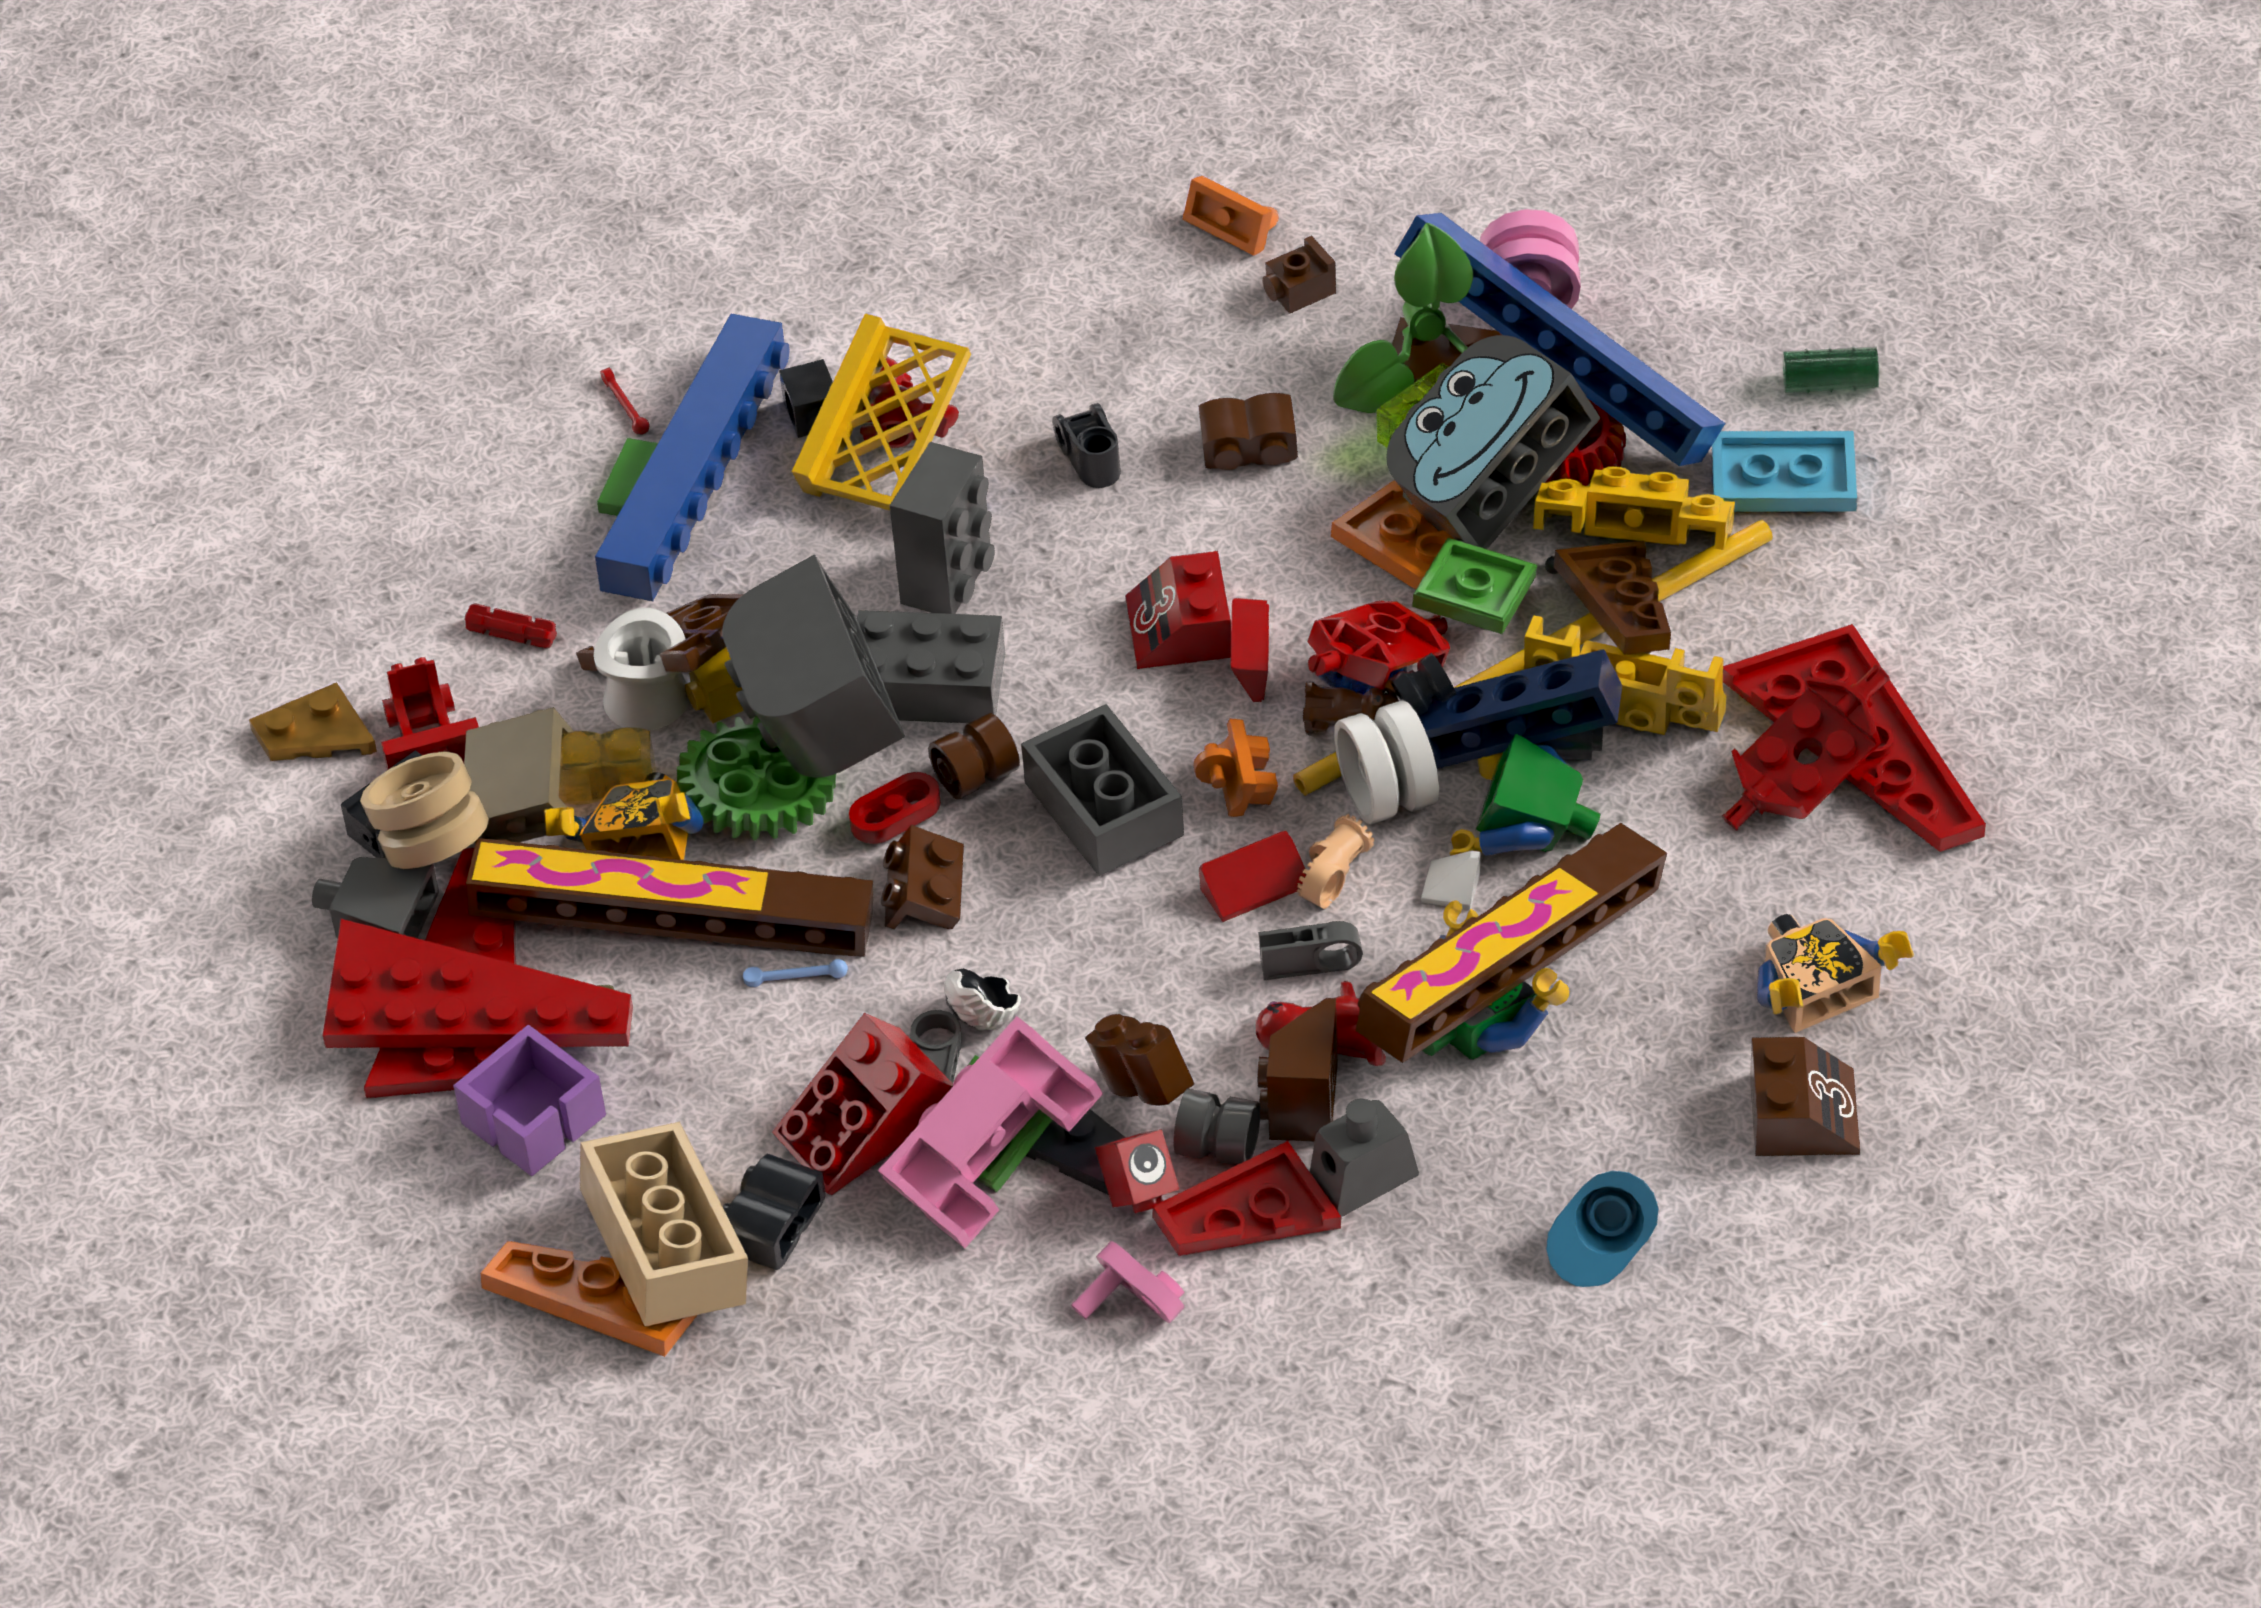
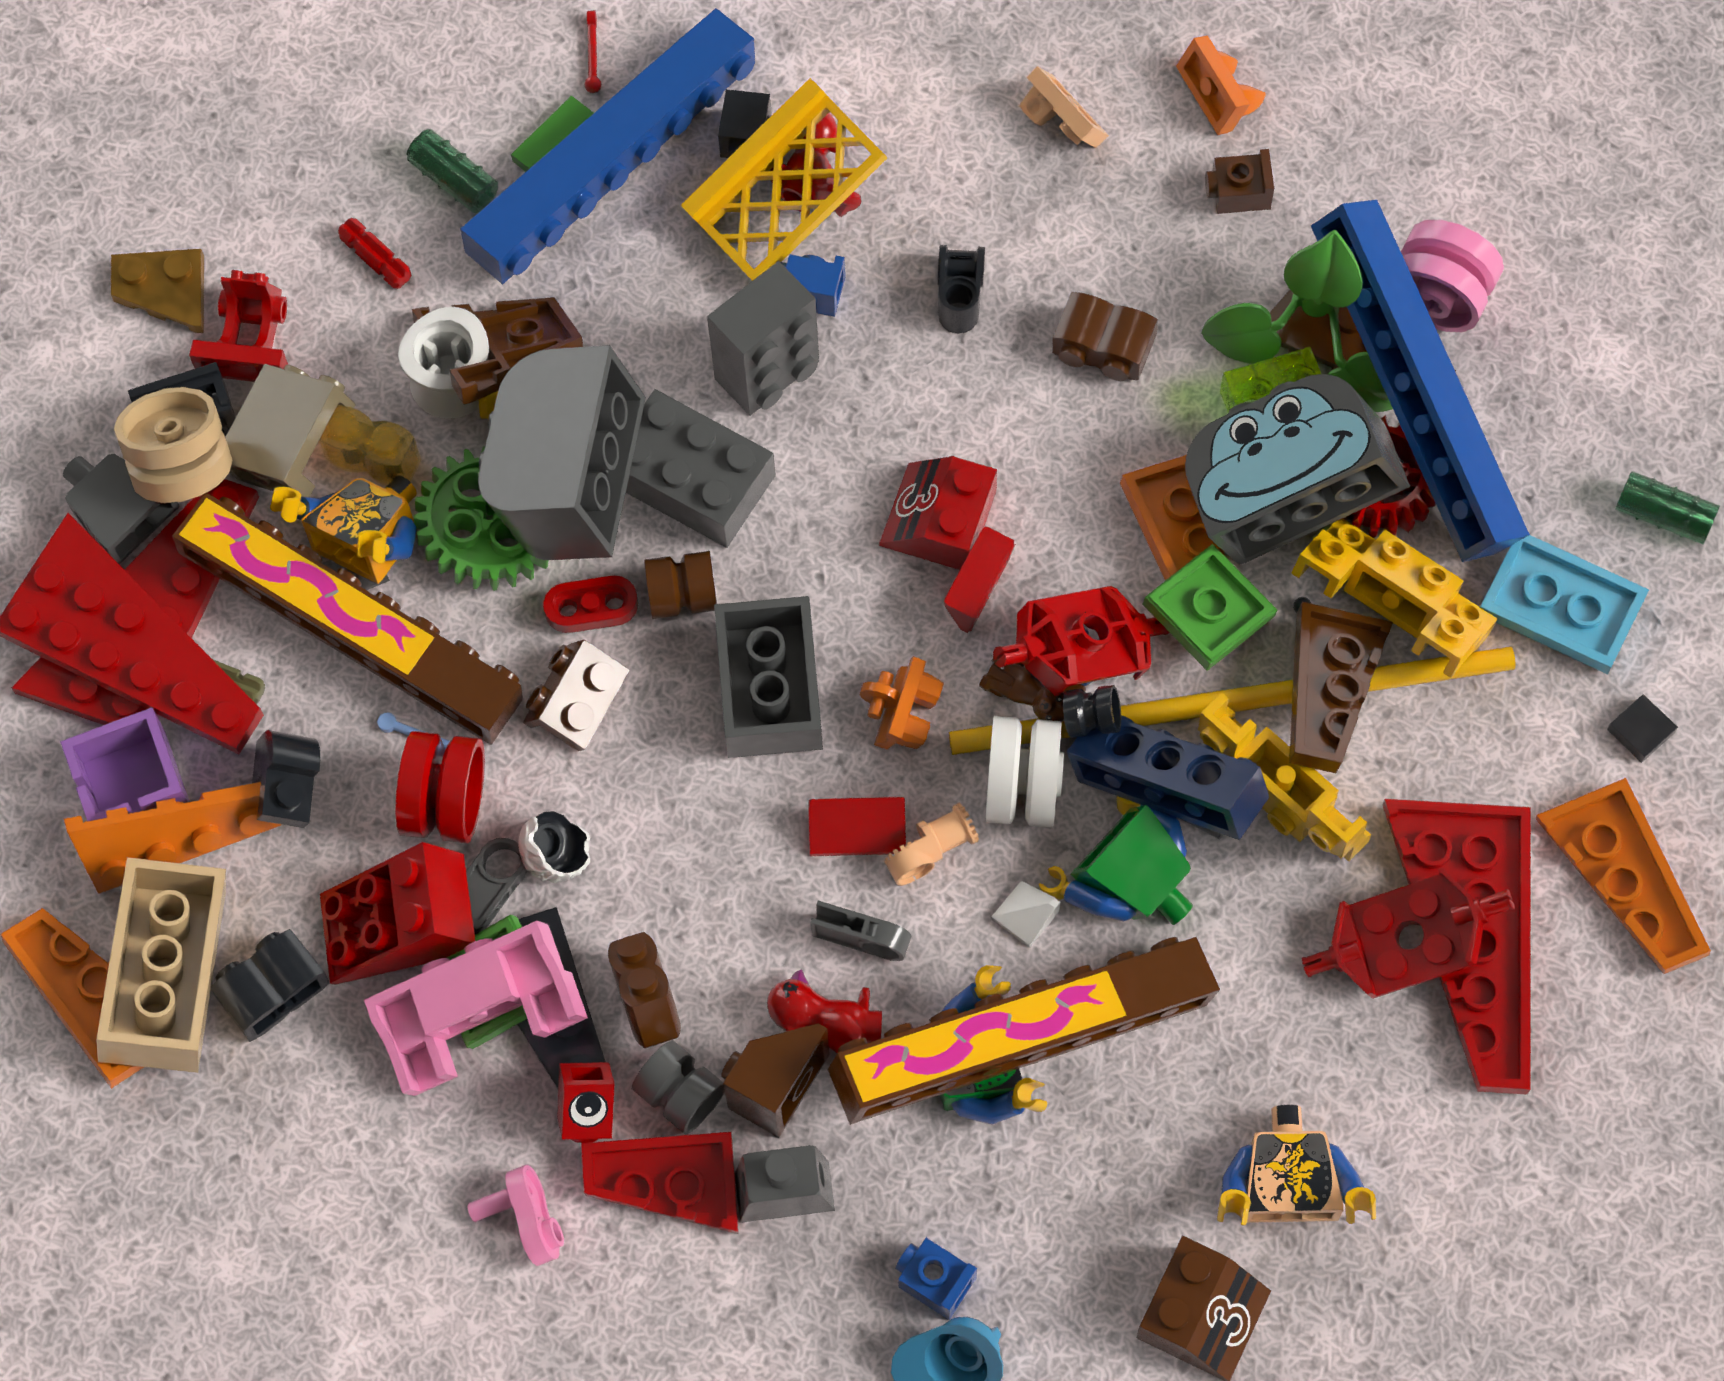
camera: 25 degrees right, 20 degrees up
none -> orange wing [64,782,281,894]
none -> black brick [252,730,320,828]
none -> red wheel [395,731,485,843]
none -> clear green axle [406,129,499,213]
none -> blue brick [895,1237,977,1320]
none -> light nougat hinge [1019,66,1109,148]
none -> orange wing [1536,778,1711,974]
none -> black tile [1607,694,1678,763]

